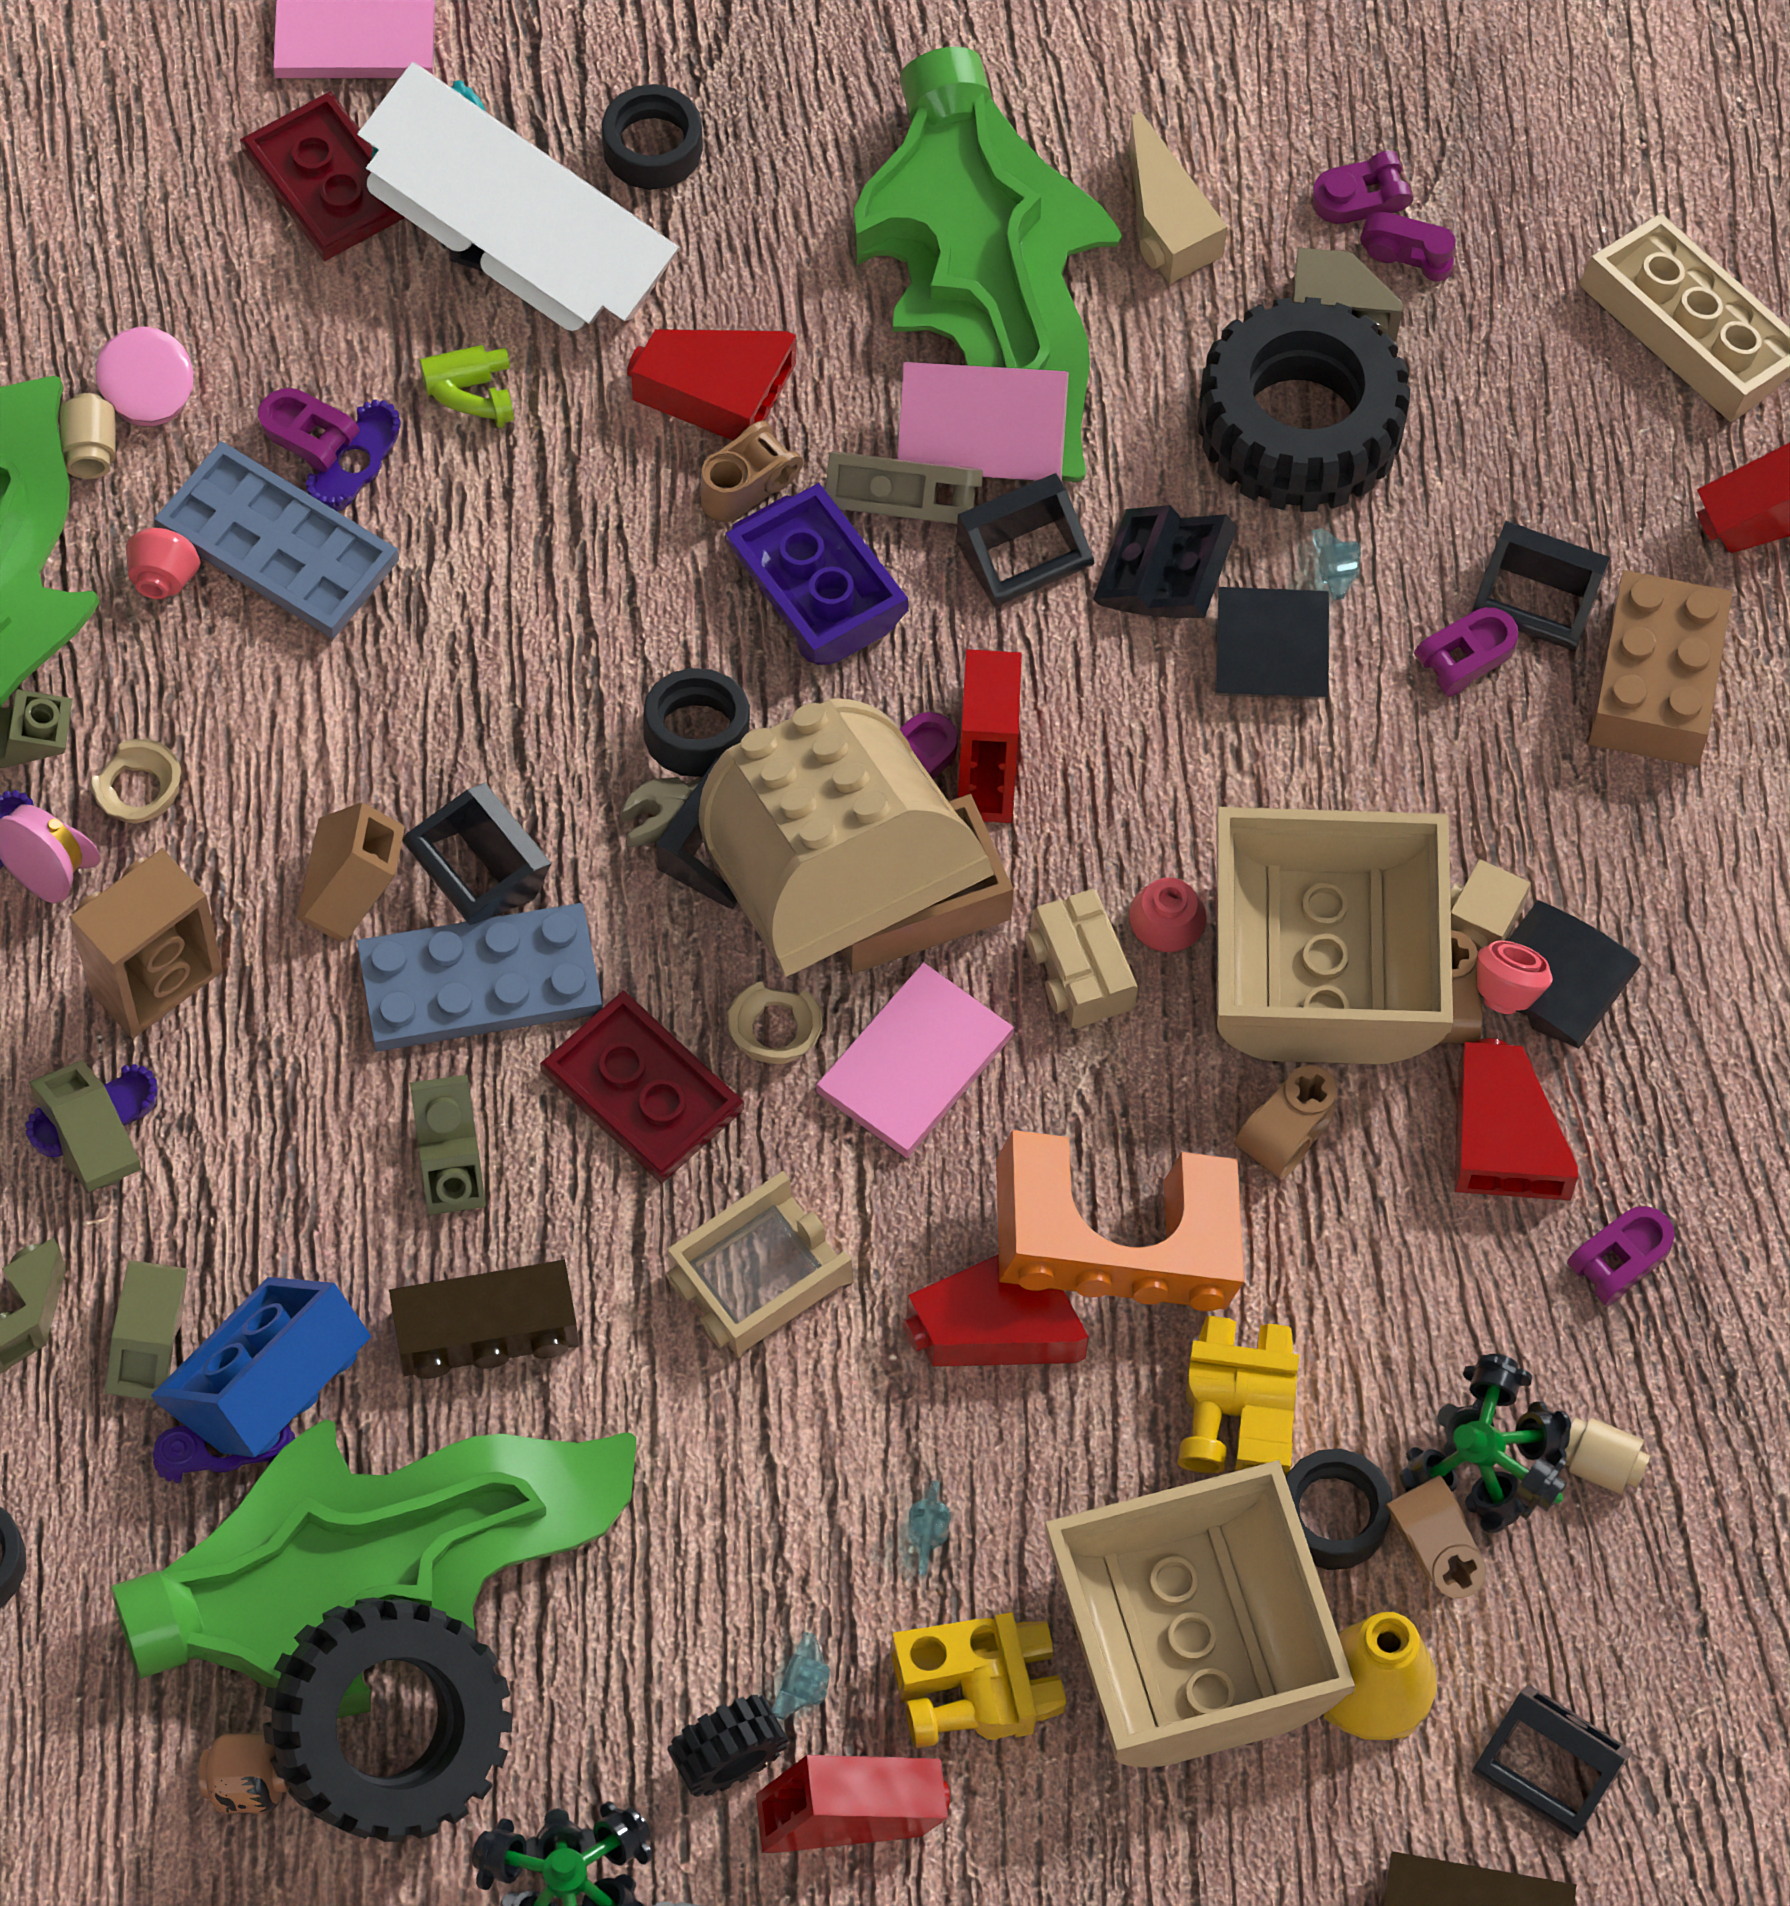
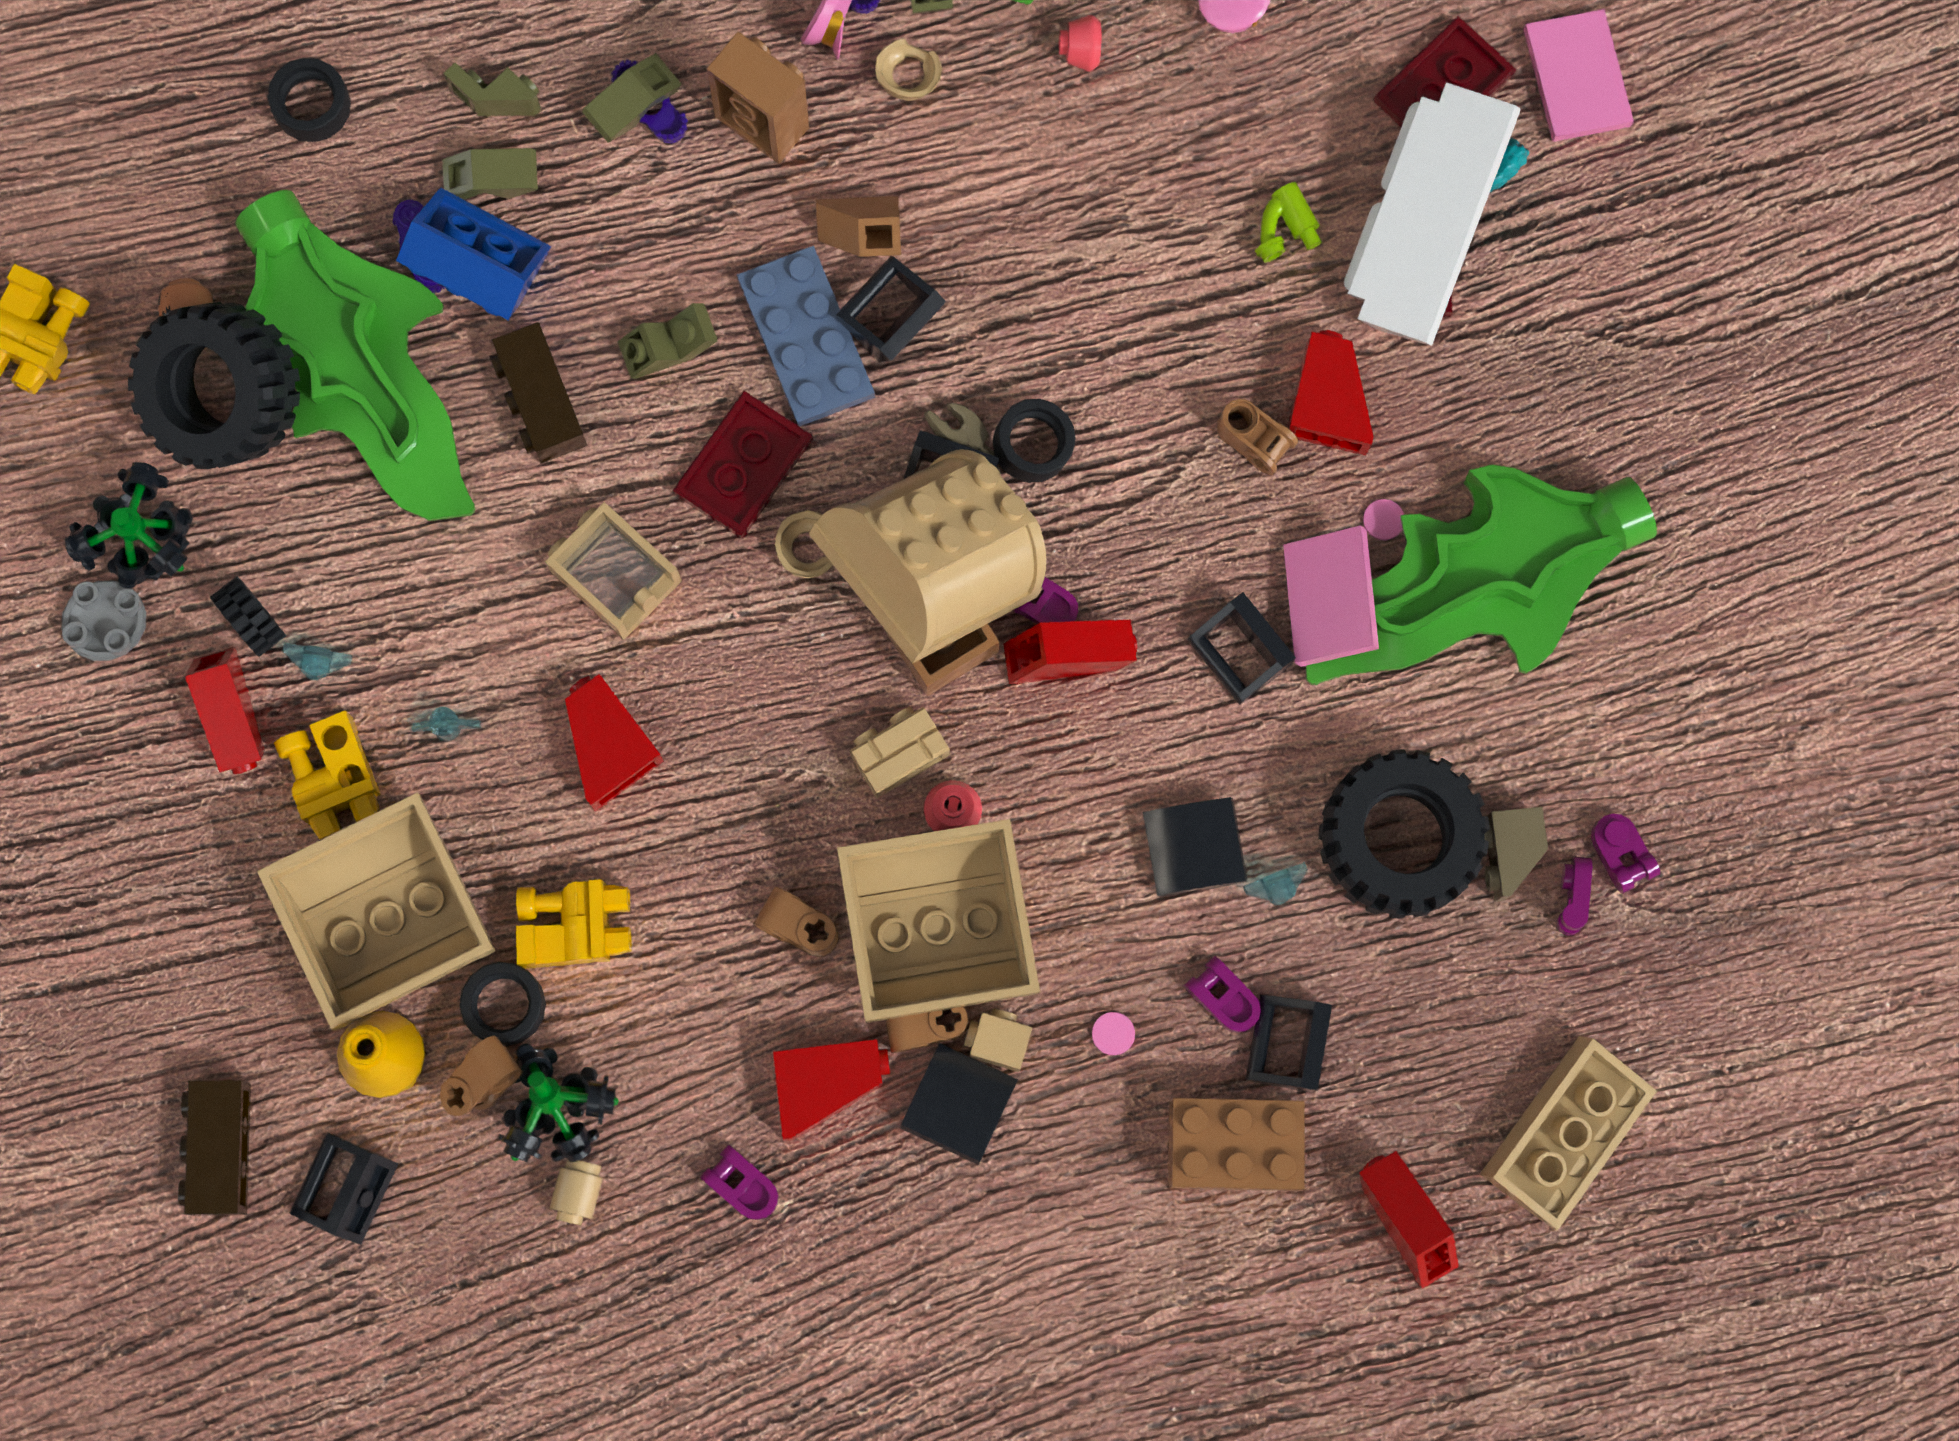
camera: 75 degrees right, 15 degrees up
sand blue plate [154,441,399,639] -> none
magenta plate [258,388,360,473] -> none
dark purple piece [306,399,401,512] -> none
black tyre [601,84,703,190] -> none
dark purple slope [725,483,909,665] -> none
bright pink tile [816,962,1014,1158] -> none
dark tan plate [825,451,983,524] -> none
arch [996,1130,1244,1312] -> none
black slope [1093,505,1237,618] -> none
tan slope [1129,111,1227,284] -> none
coral cone [1477,941,1553,1014] -> none
none -> bright pink piece [1092,1012,1135,1055]
none -> bright pink piece [1363,499,1404,541]

